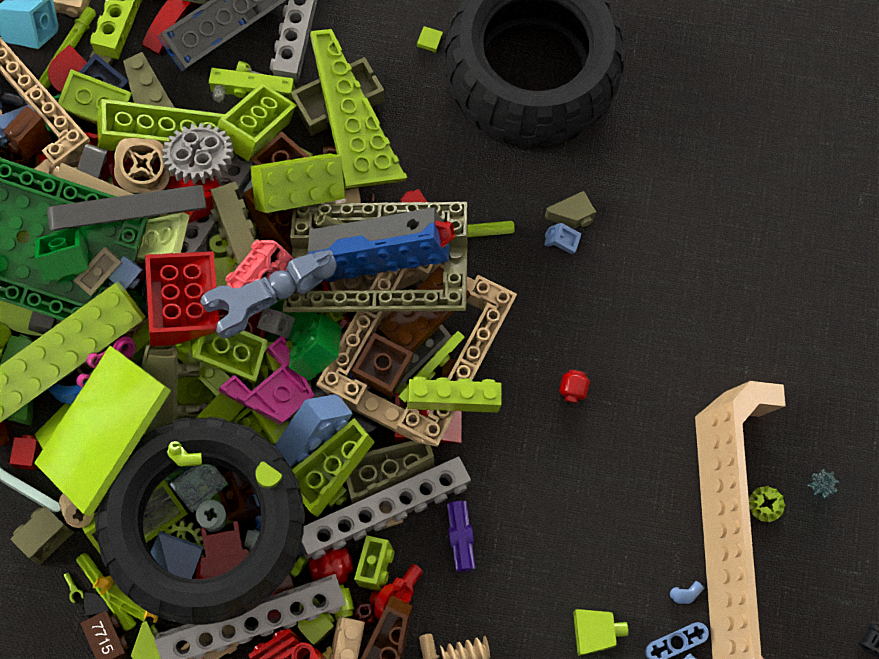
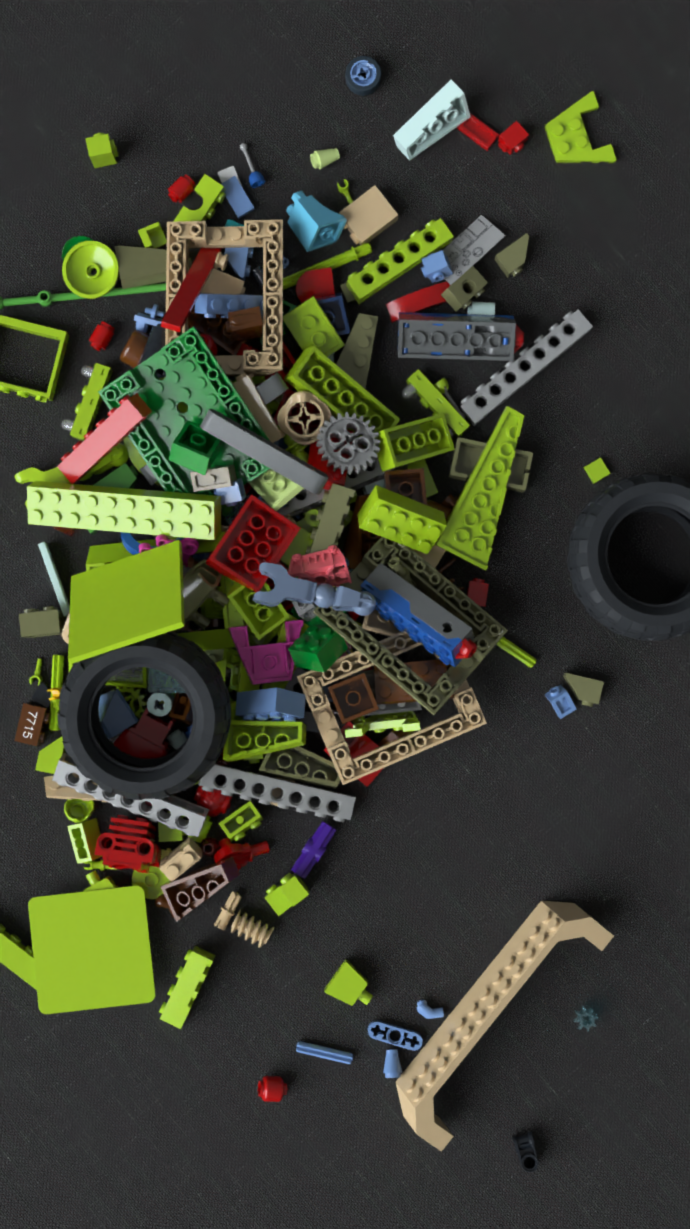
camera: 40 degrees right, 15 degrees up
red brick [9,435,42,471] -> none
lime arm [167,441,202,467] -> none
lime brick [256,461,282,489] -> none
lime brick [407,377,501,412] -> none
red head [559,370,590,404] -> none
lime gear [749,486,785,522] -> none
none -> lime brick [265,872,310,916]

